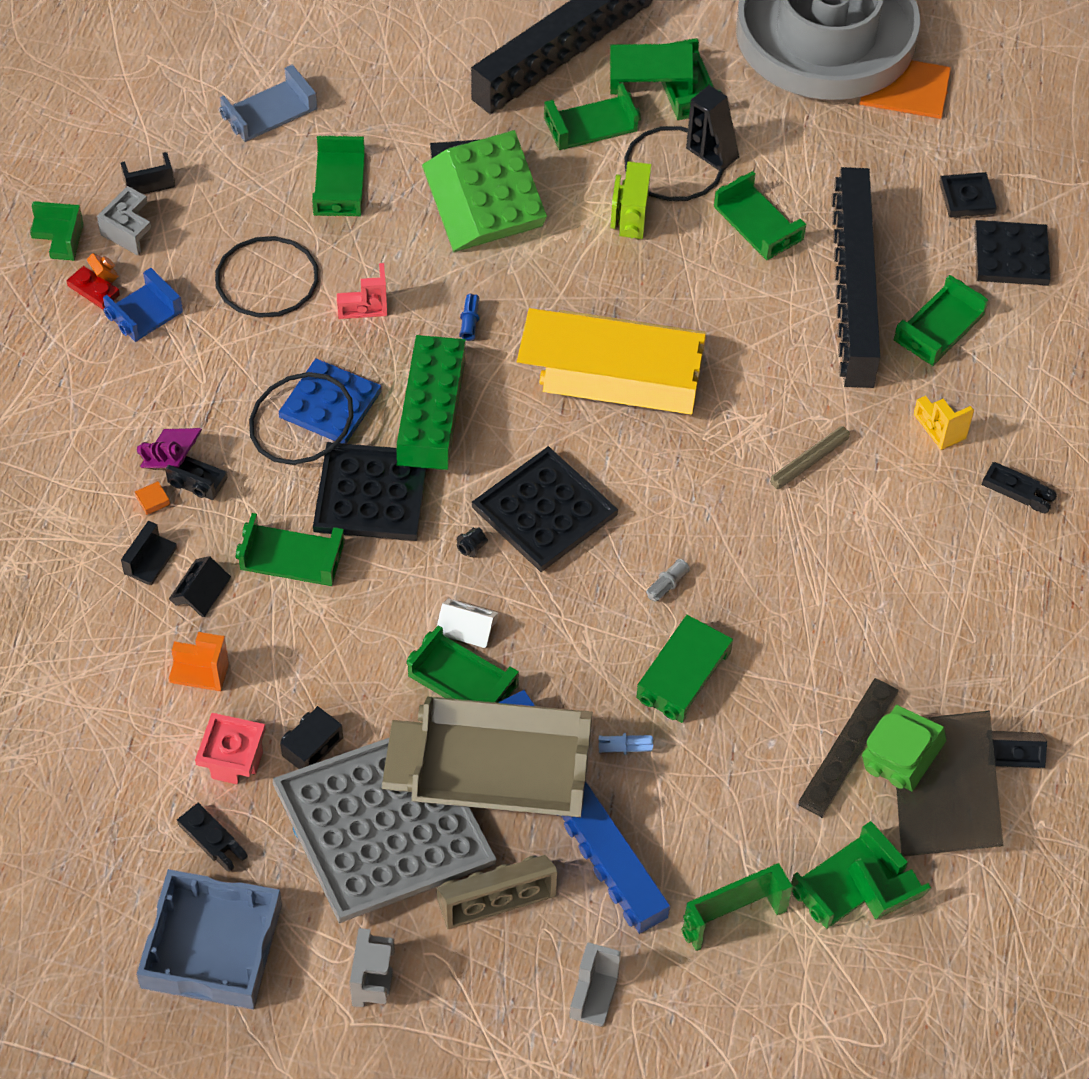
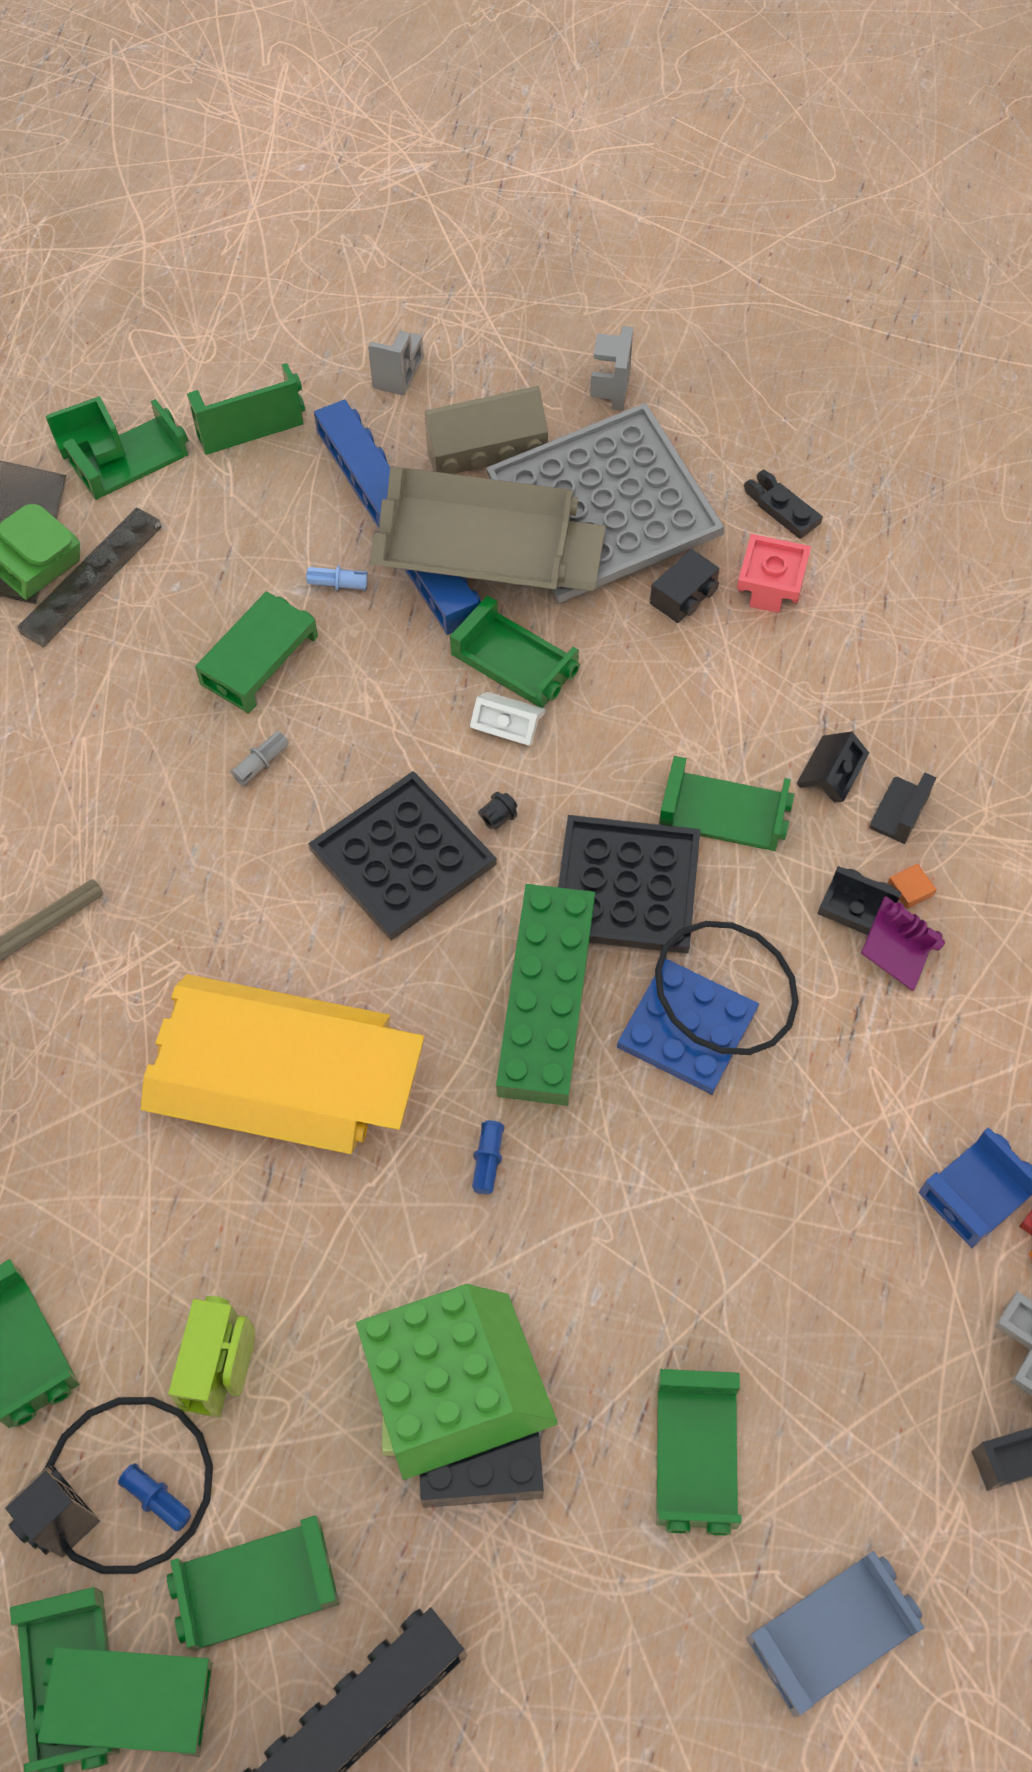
camera: 175 degrees left, 5 degrees up
sand blue tile [136,869,282,1010] -> none
orange panel [169,632,229,691] -> none
black piece [215,236,319,318] -> none
coral panel [337,263,387,319] -> none
none -> blue axle [118,1463,191,1531]

